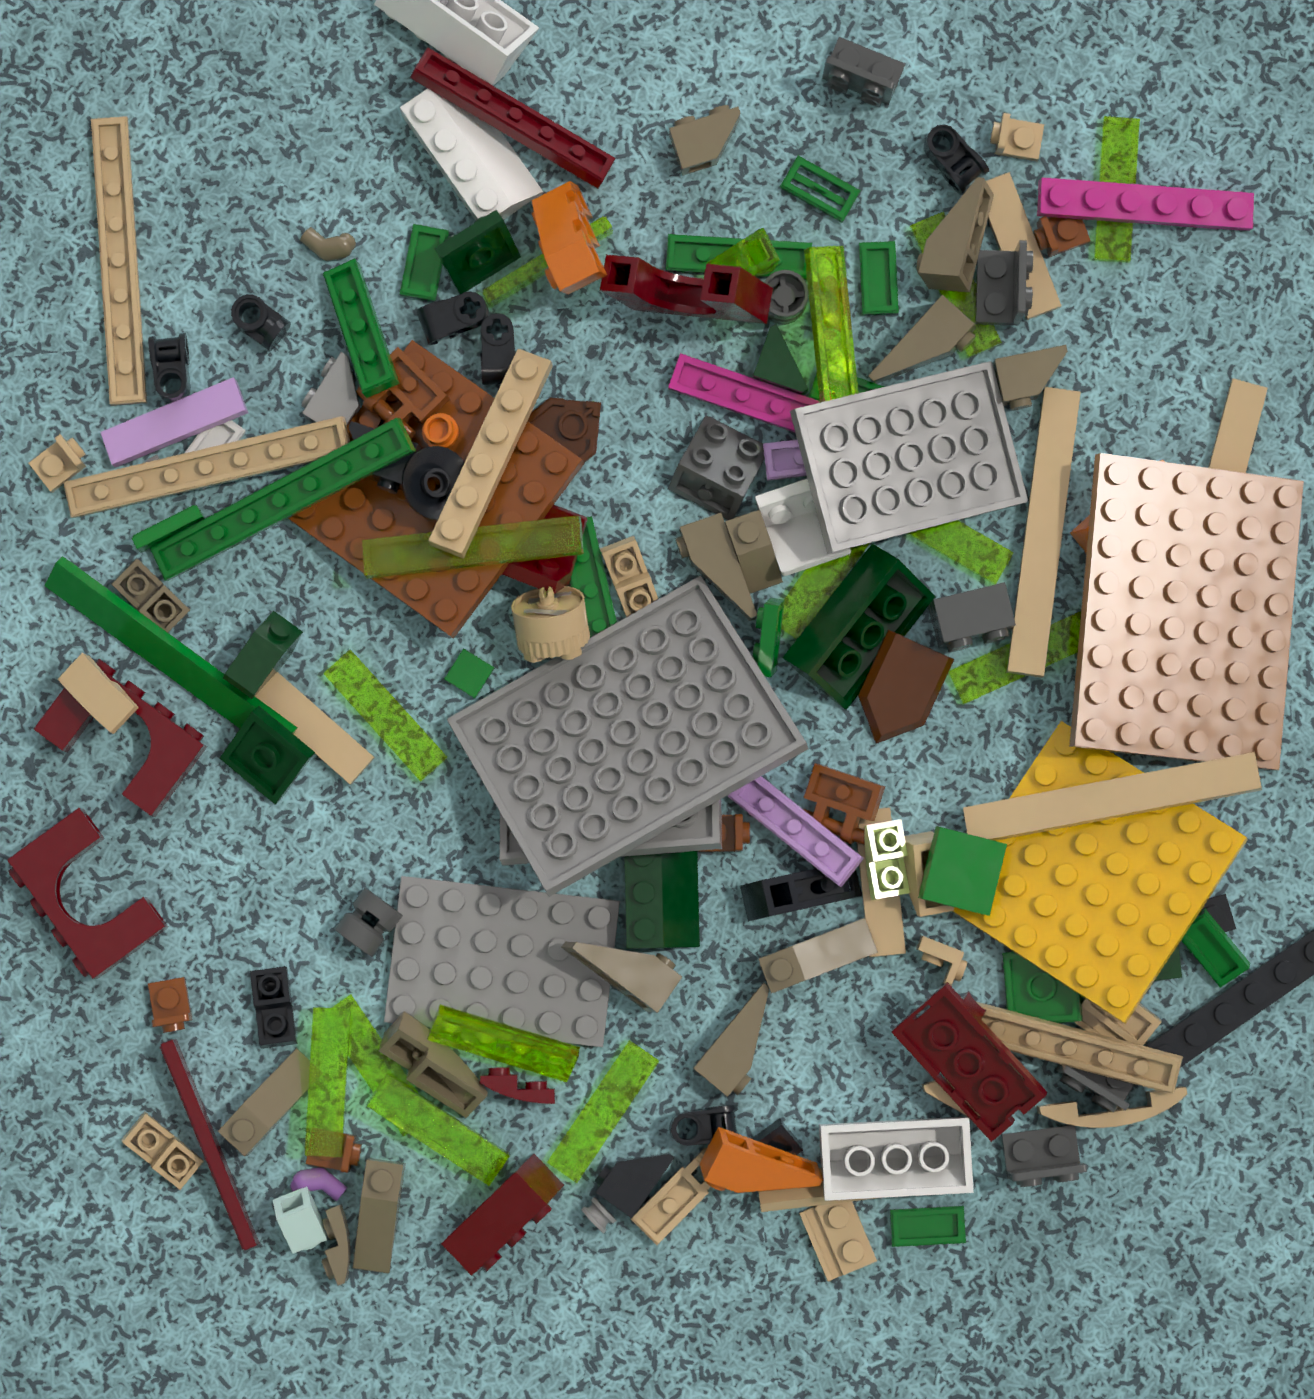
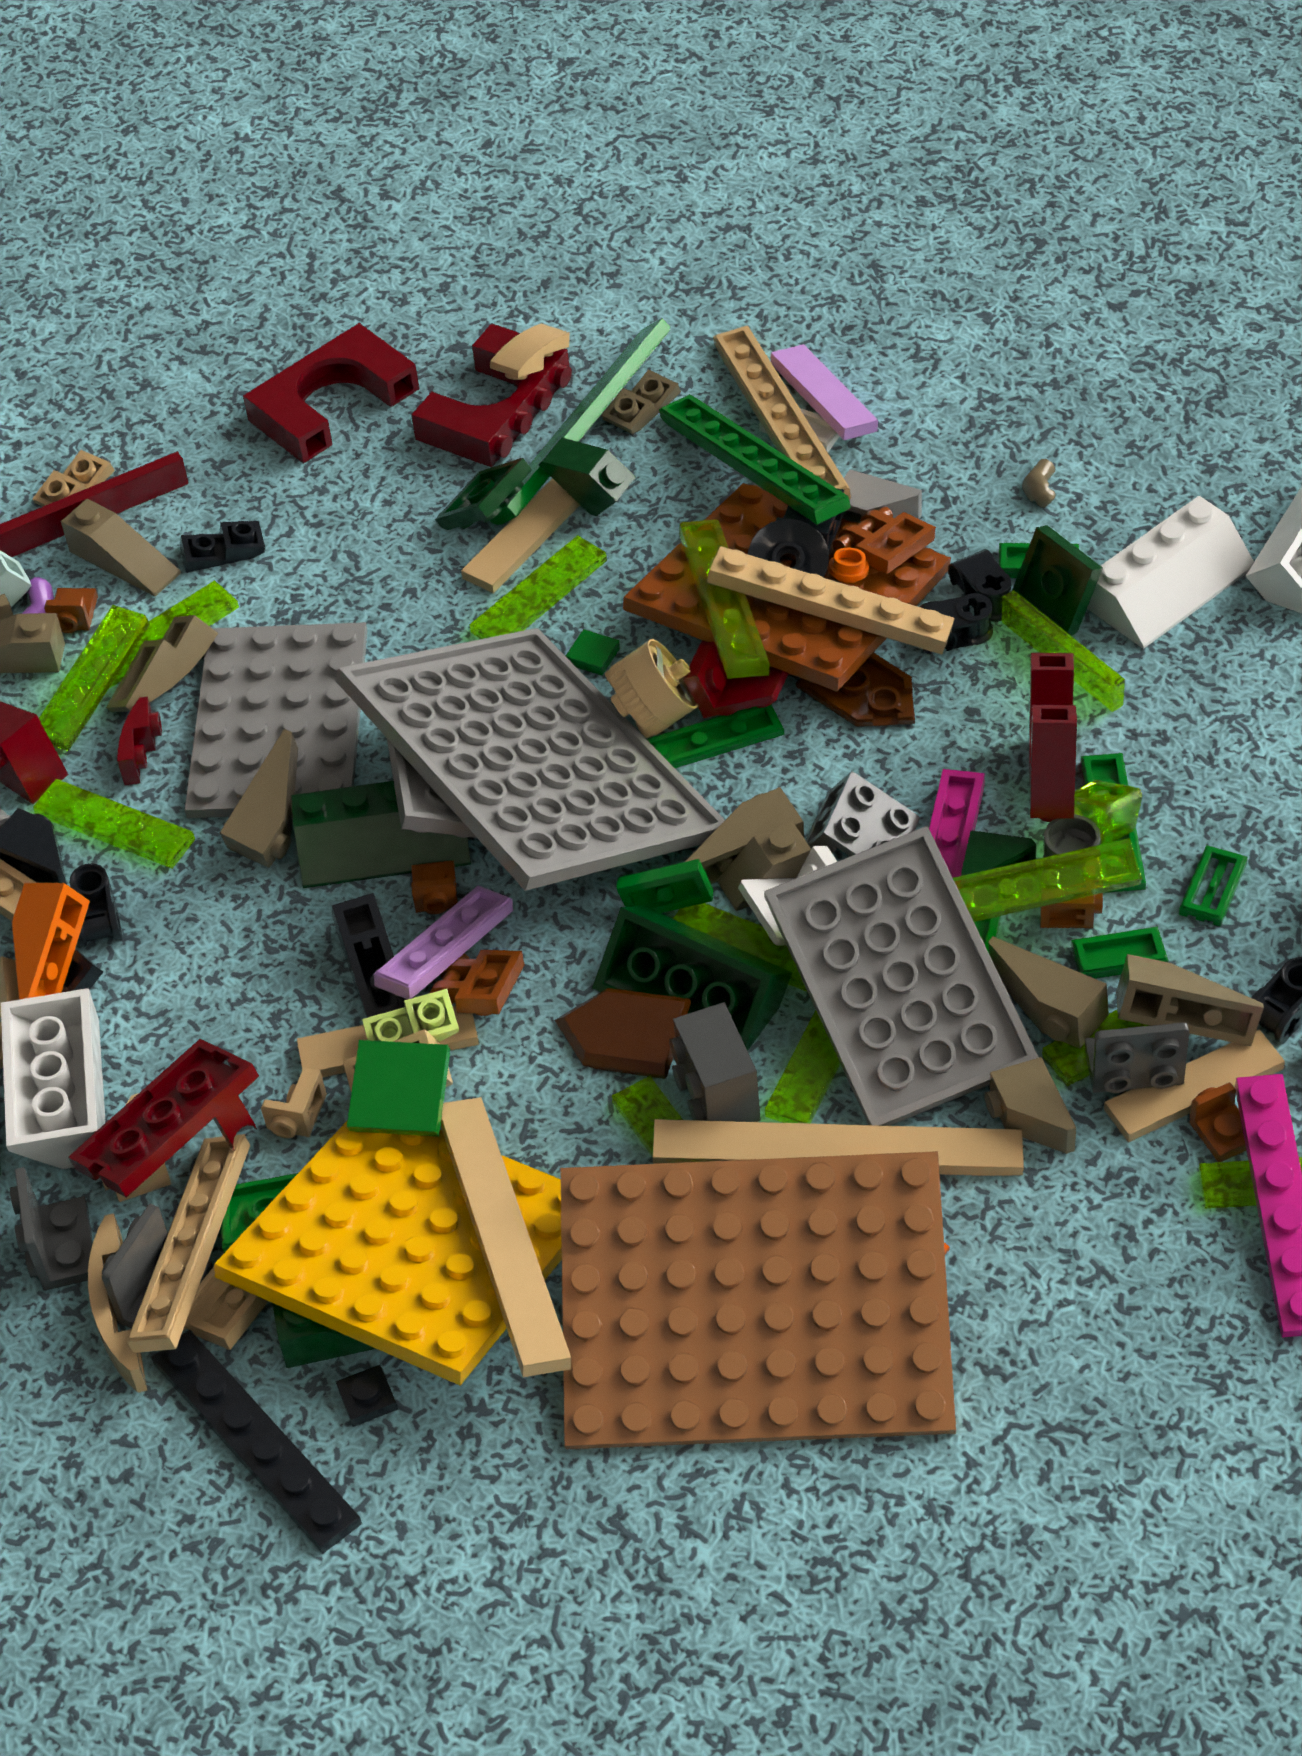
camera: 90 degrees right, 35 degrees down
tan bracket [28,434,86,493] -> none
tan tile [91,116,147,406] -> none
green tile [131,504,205,553] -> none
black piece [148,333,191,404] -> none
dark orange bracket [148,977,193,1033] -> none
black piece [231,294,291,352] -> none
clear neon green tile [304,1007,351,1157] -> none
green tile [323,258,400,398] -> none
dark grey wheel [334,887,403,957] -> none
dark red tile [410,47,616,189] -> none
clear neon green plate [427,1004,580,1082] -> none
orange brick [531,181,607,295] -> none
tan slope [600,536,658,617] -> none
dark tan slope [669,105,741,176] -> none
dark tan slope [693,983,769,1097] -> none
slope [758,918,878,994] -> none
green tile [1181,908,1250,988] -> none
tan tile [1208,378,1268,473] -> none

